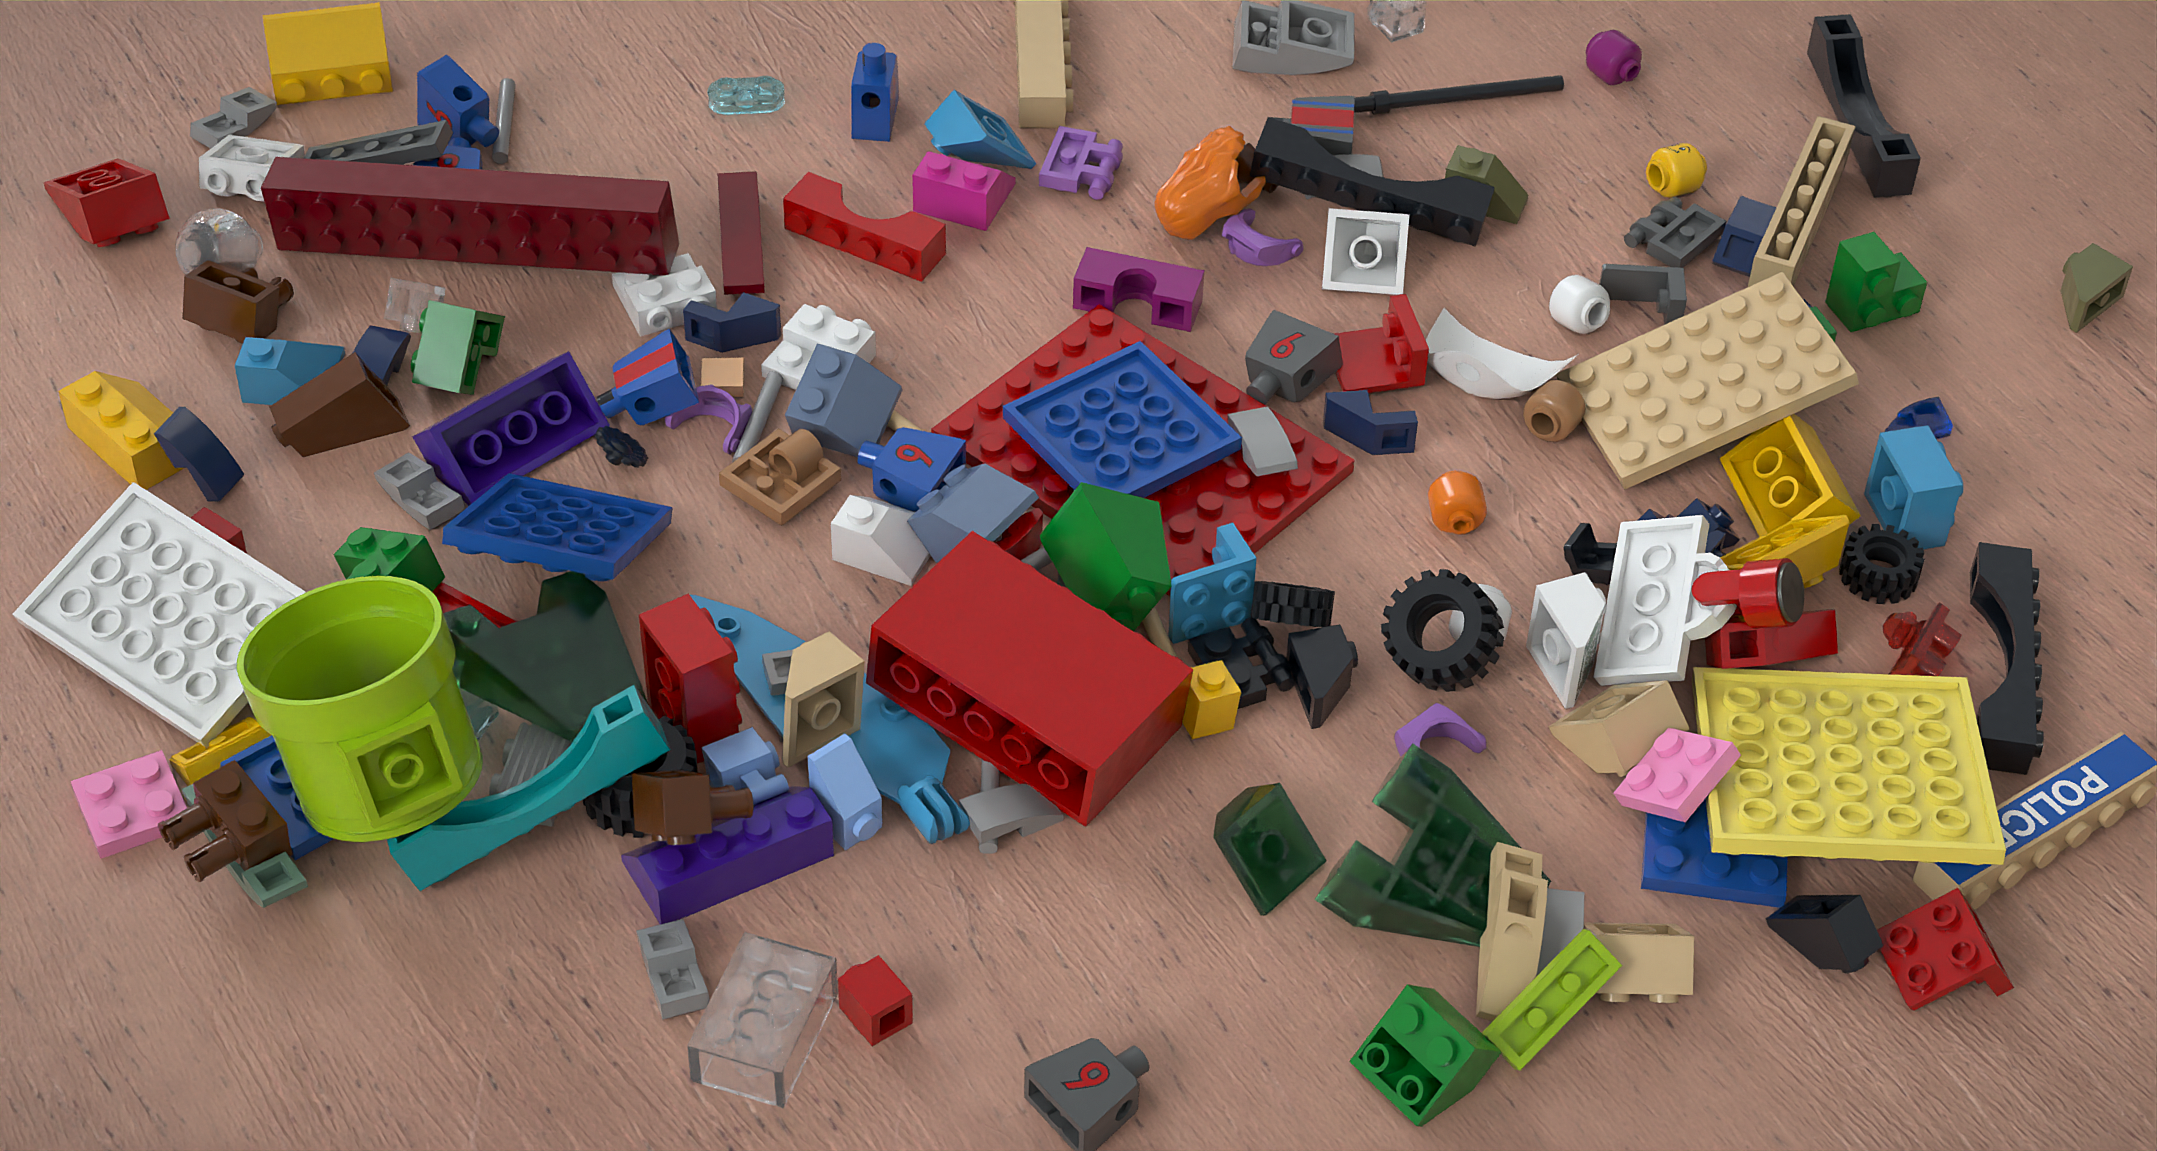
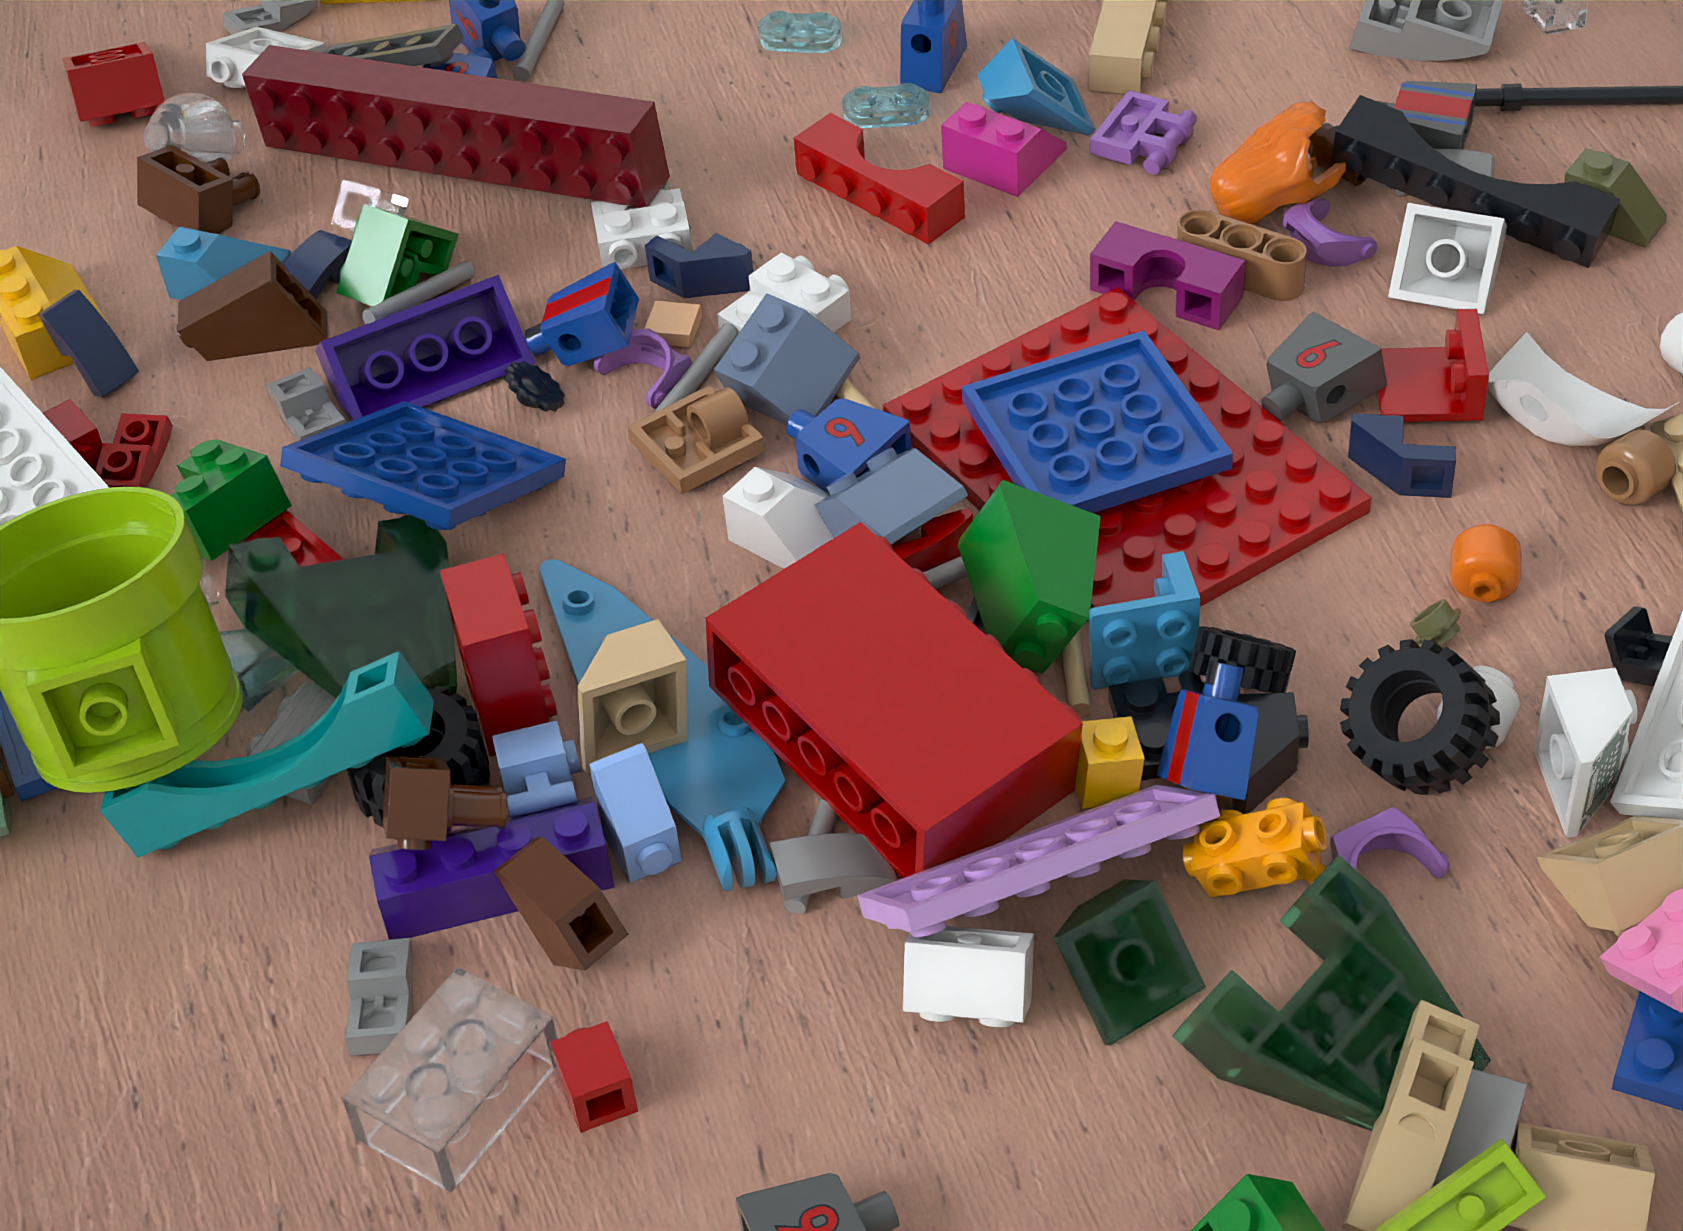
camera: 20 degrees right, 0 degrees up
dark red slope [717,171,765,295] -> none
light grey slope [1228,406,1298,476] -> none
none -> red slope [95,413,173,488]
none -> light grey bar [362,261,475,324]
none -> reddish brown slope [494,836,629,971]
none -> clear light blue plate [842,83,930,128]
none -> lavender plate [857,785,1220,937]
none -> white brick [903,926,1034,1027]
none -> blue torso [1157,661,1259,800]
none -> medium nougat beam [1177,209,1307,301]
none -> light orange brick [1182,798,1333,898]
none -> olive plate [1410,599,1461,645]

